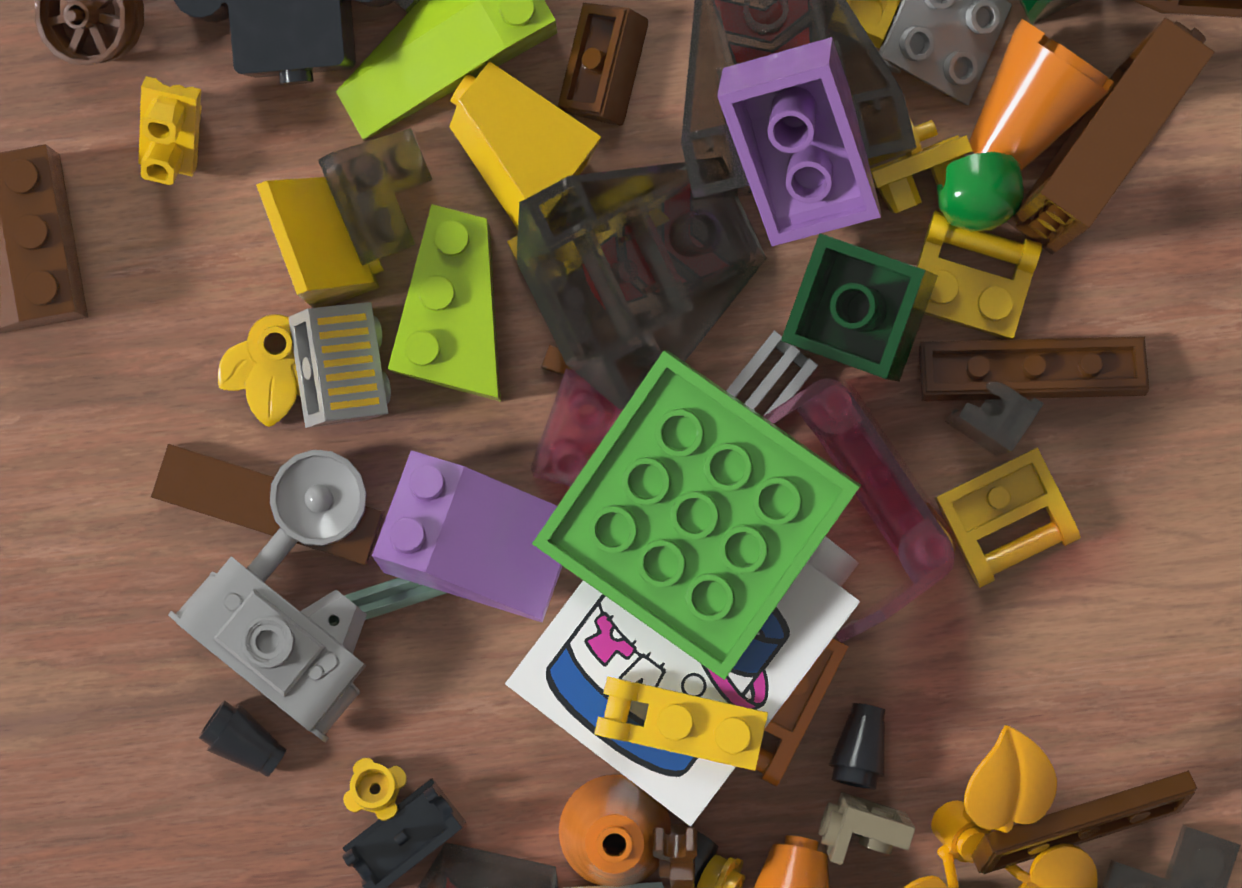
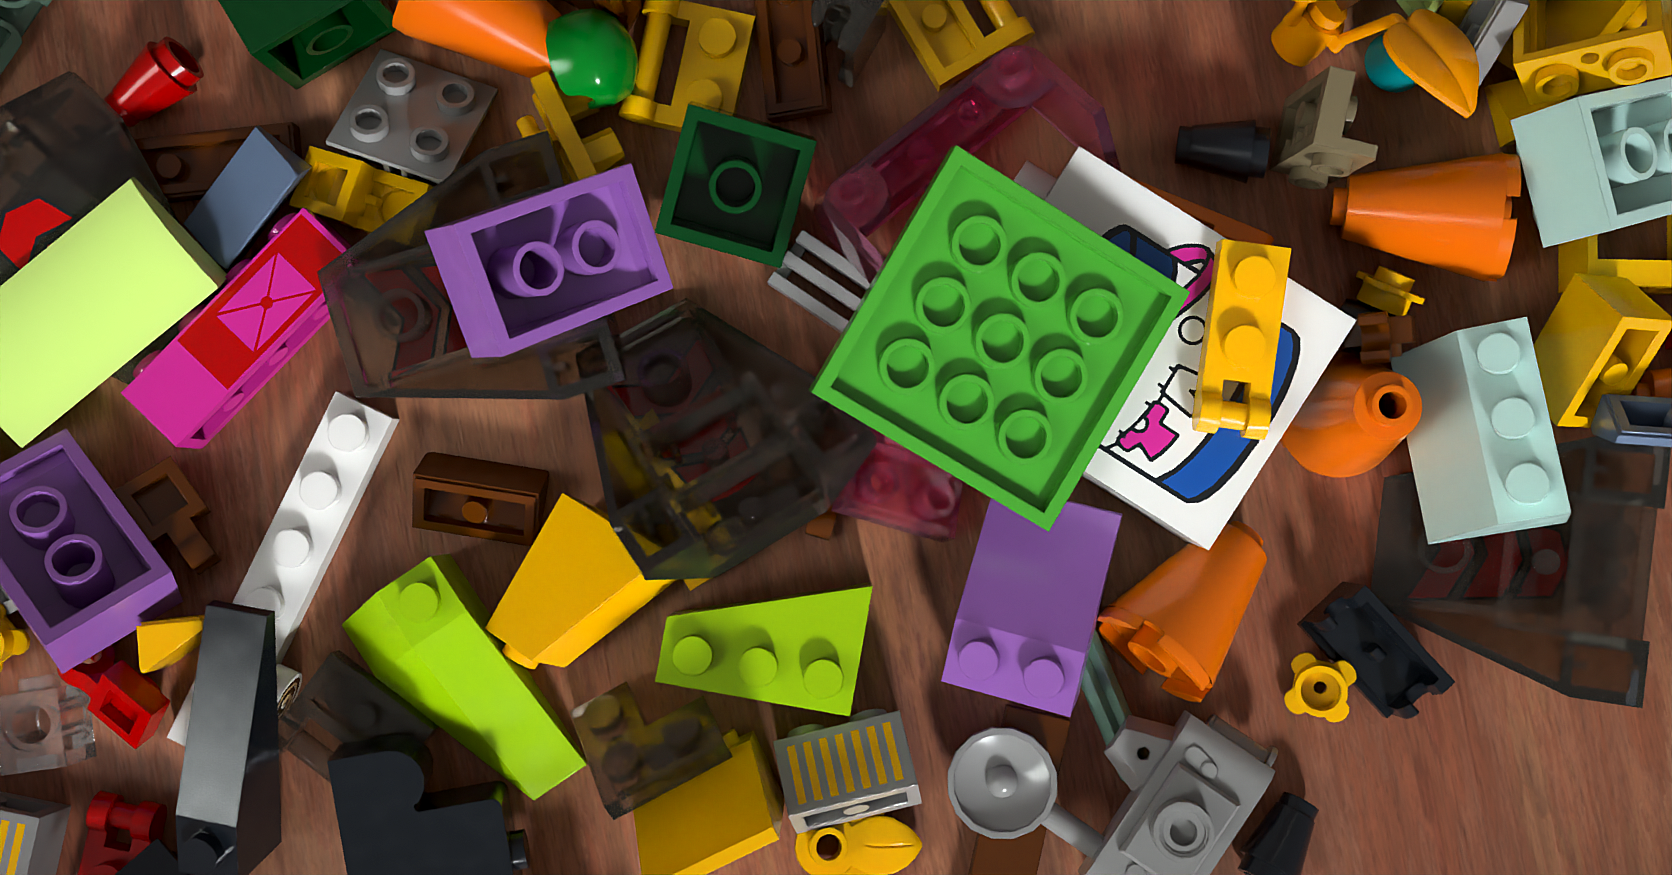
camera: 100 degrees left, 0 degrees up
none -> orange cone [1097,521,1267,702]

